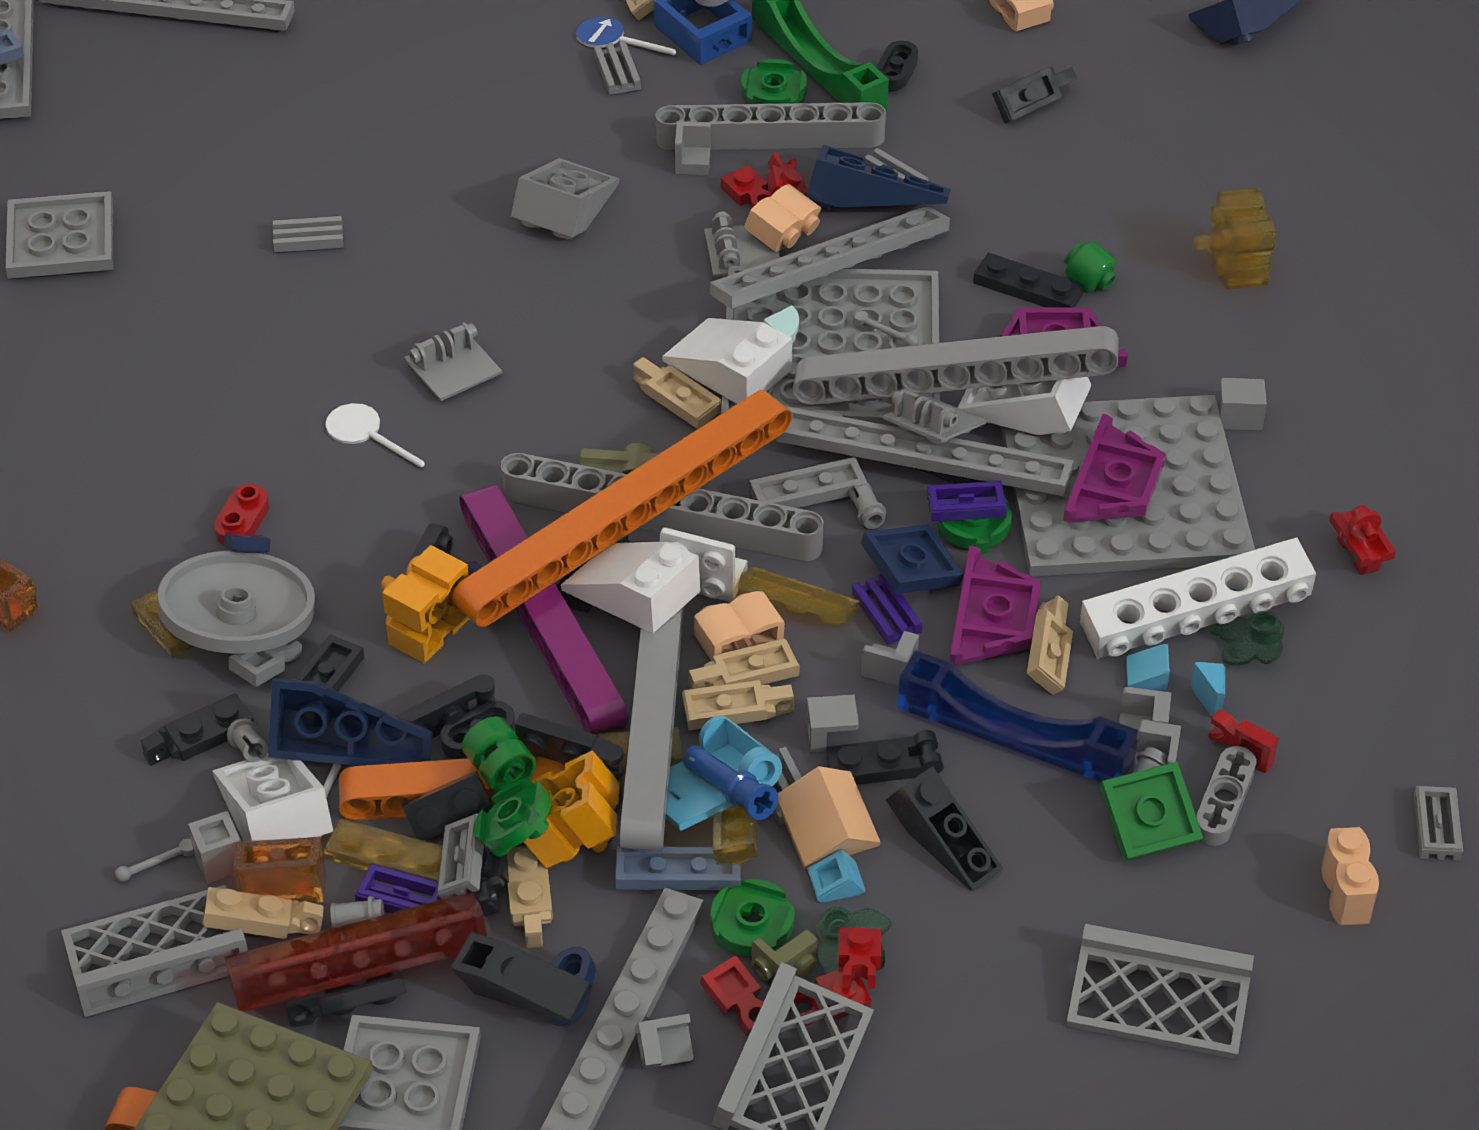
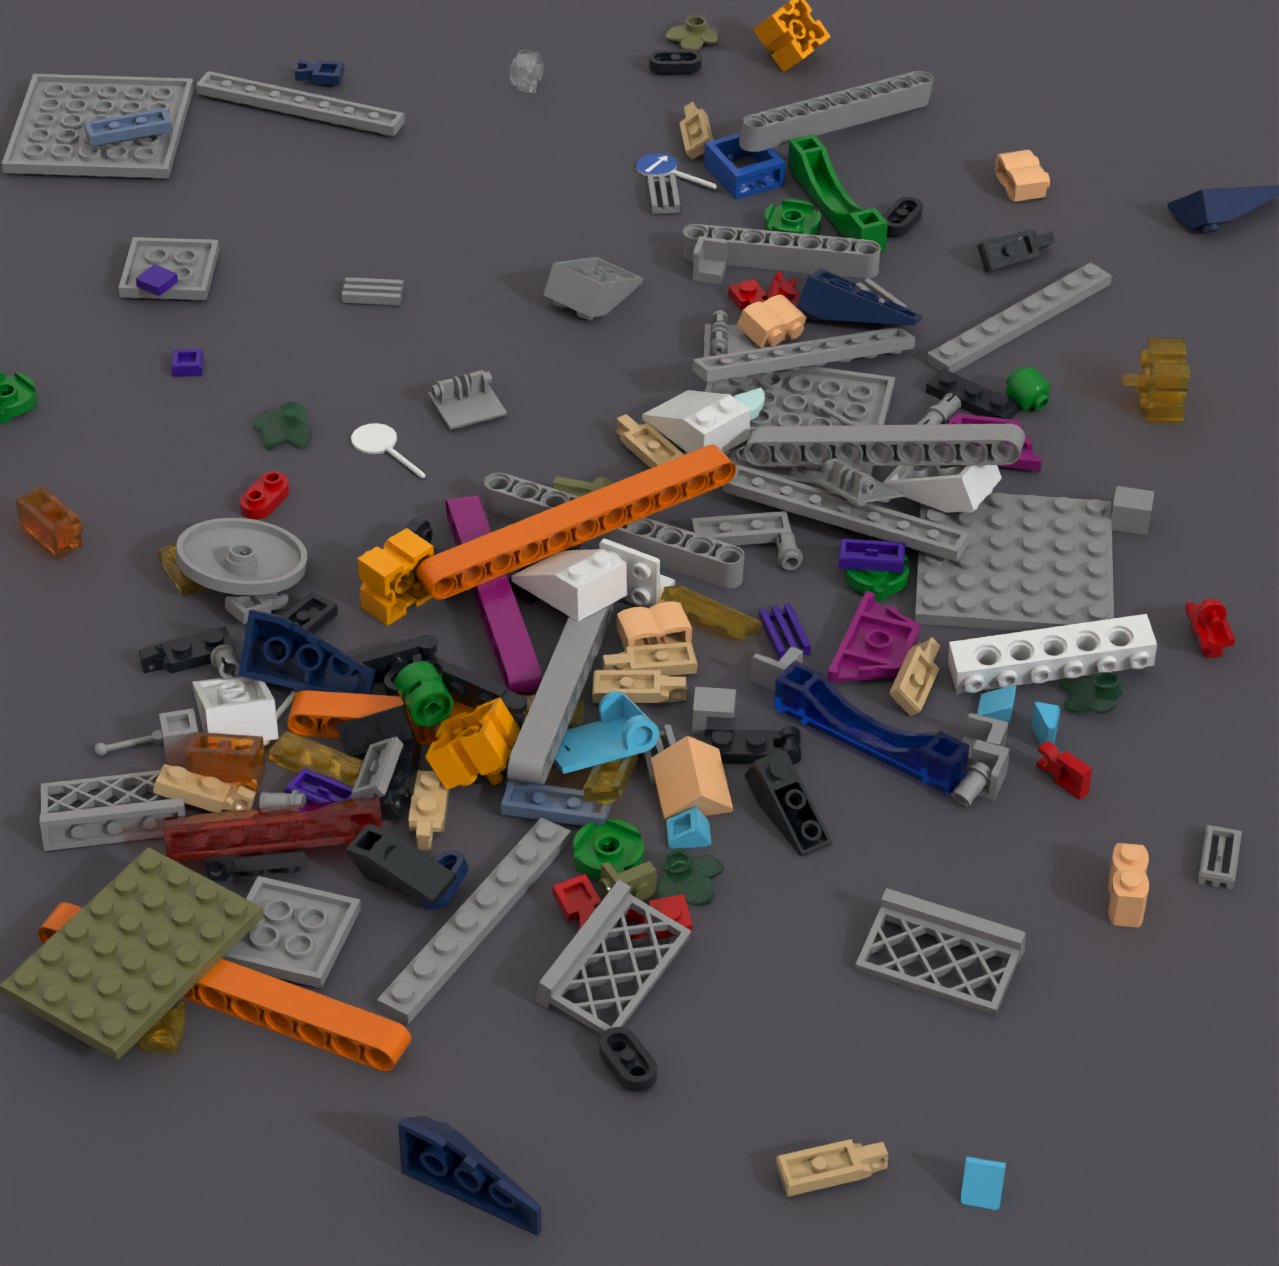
camera: 10 degrees right, 5 degrees down
dark blue tile [224,532,271,553] -> none
green plate [474,778,552,857] -> none
light grey panel [635,1014,694,1070] -> none
blue pin [683,745,778,820] -> none
red plate [838,927,882,989] -> none
dark blue plate [861,524,964,594] -> none
magenta wing [1063,414,1166,522] -> none
green plate [1098,762,1204,862] -> none
light grey beam [1196,746,1256,846] -> none
none -> dark purple tile [136,264,178,296]
none -> dark purple tile [171,349,204,377]
none -> clear green plate [253,402,312,450]
none -> light grey pin [915,393,961,425]
none -> light grey plate [927,262,1112,373]

